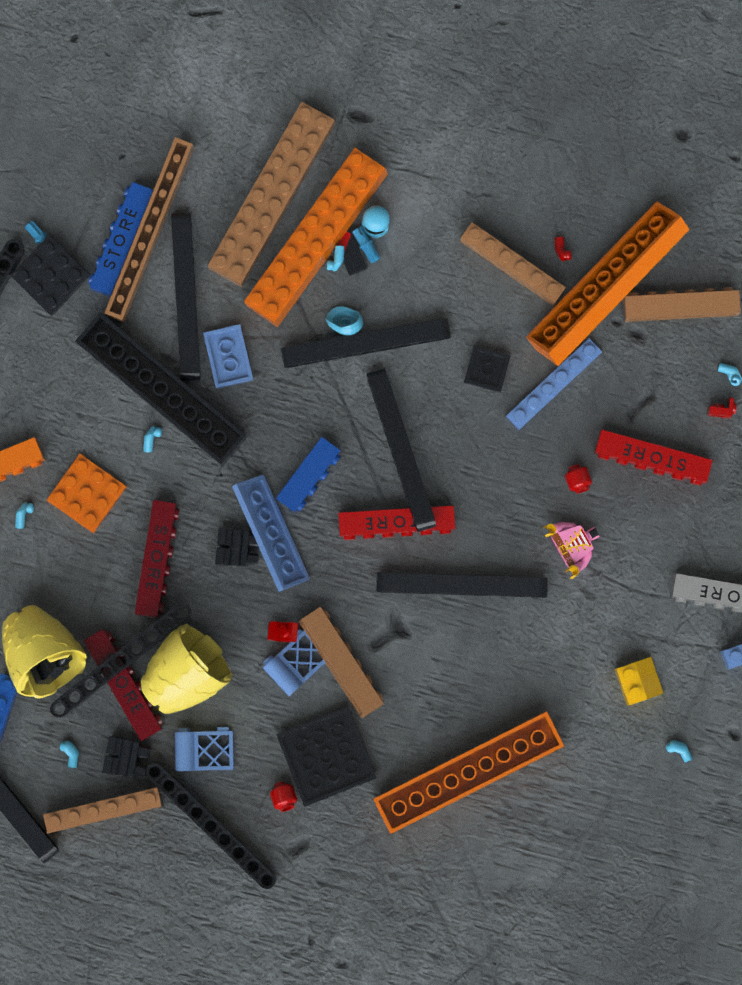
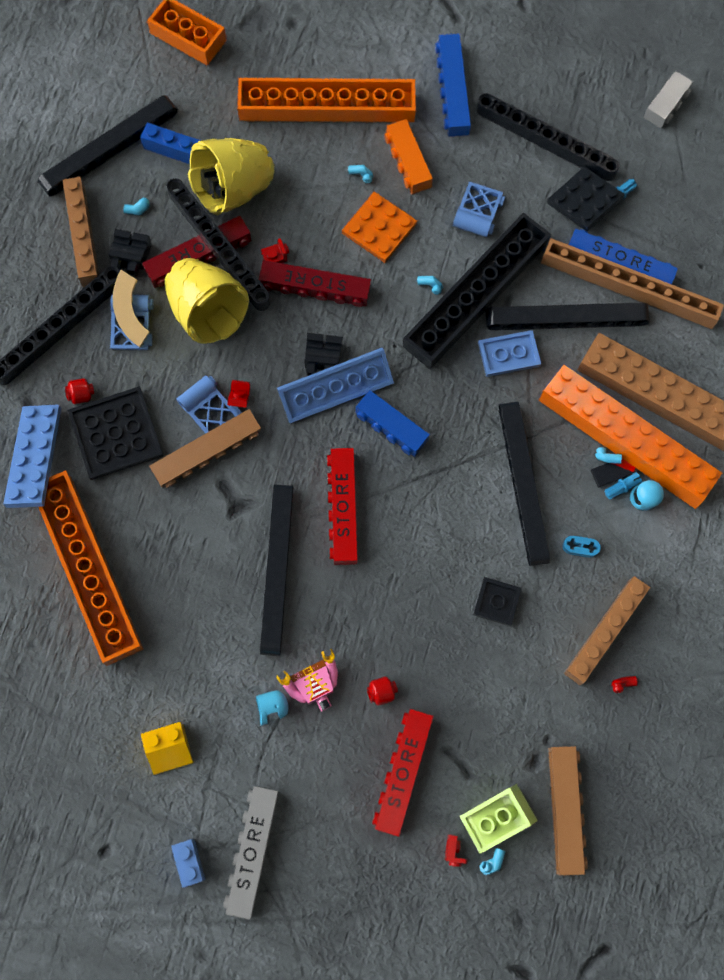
camera: 90 degrees right, 10 degrees down
medium azure hat [325,306,363,336] -> none
black beam [366,368,436,532] -> none
medium blue plate [506,338,602,430] -> none
orange brick [526,201,690,366] -> none
medium azure arm [666,740,693,763] -> none
none -> medium blue plate [3,405,61,508]
none -> tan tile [113,270,150,348]
none -> medium azure helmet [256,690,289,726]
none -> red bracket [261,238,289,263]
none -> medium blue piece [453,182,505,237]
none -> yellowish green slope [460,784,538,854]
none -> dark azure beam [562,536,600,558]

